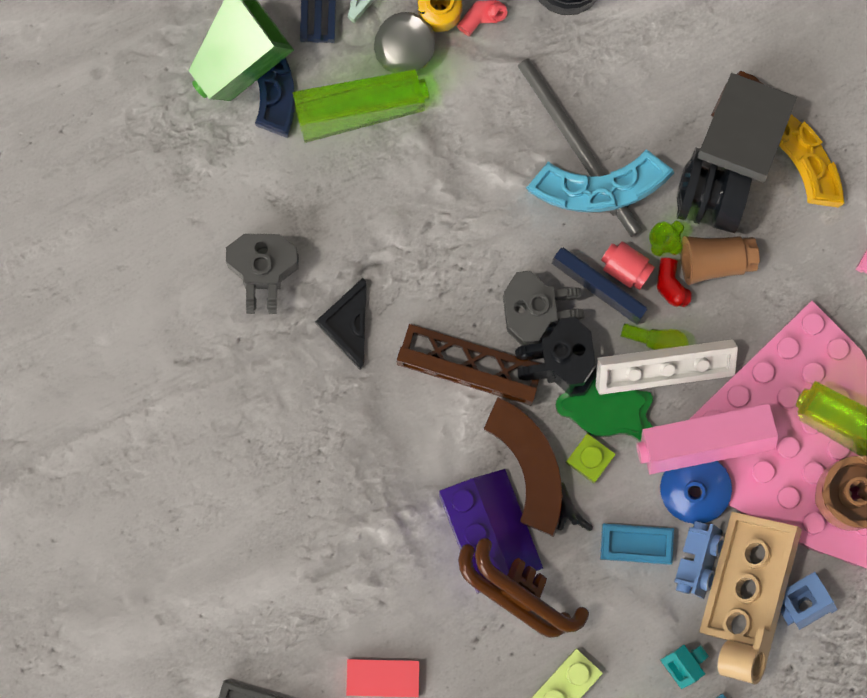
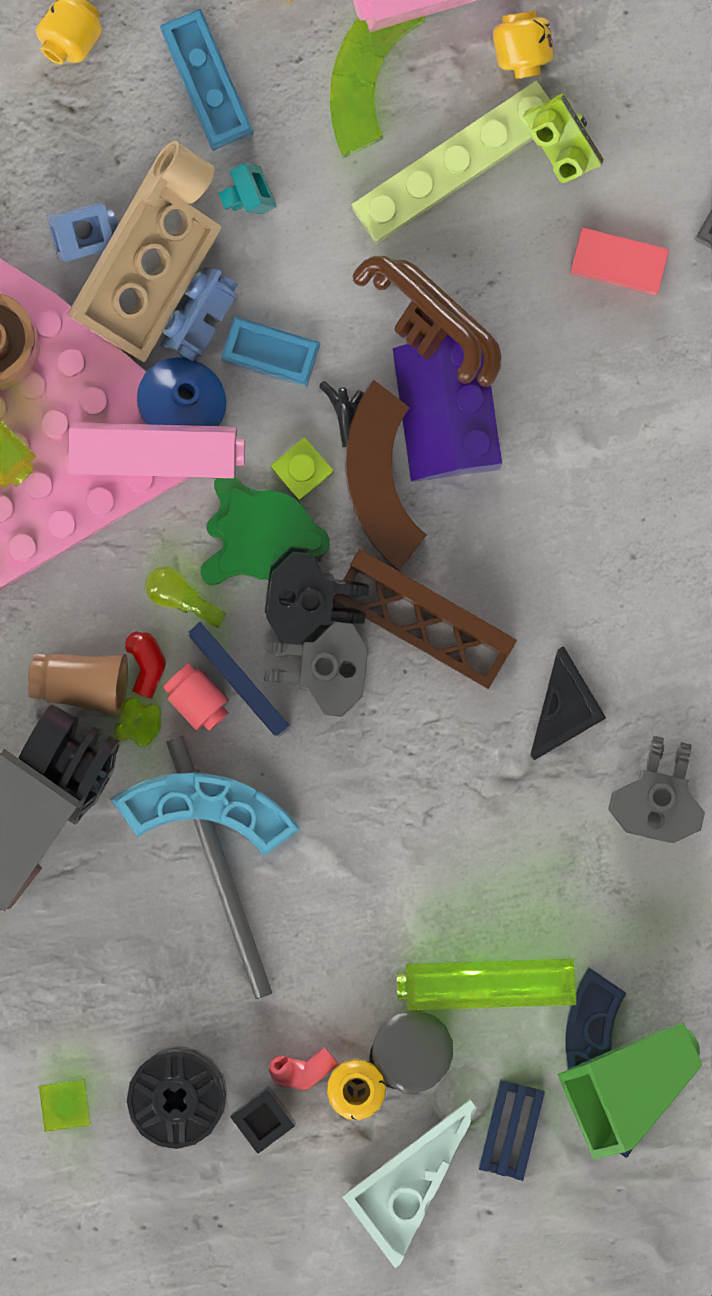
camera: 160 degrees left, 5 degrees up
white plate [596,339,738,395] -> none

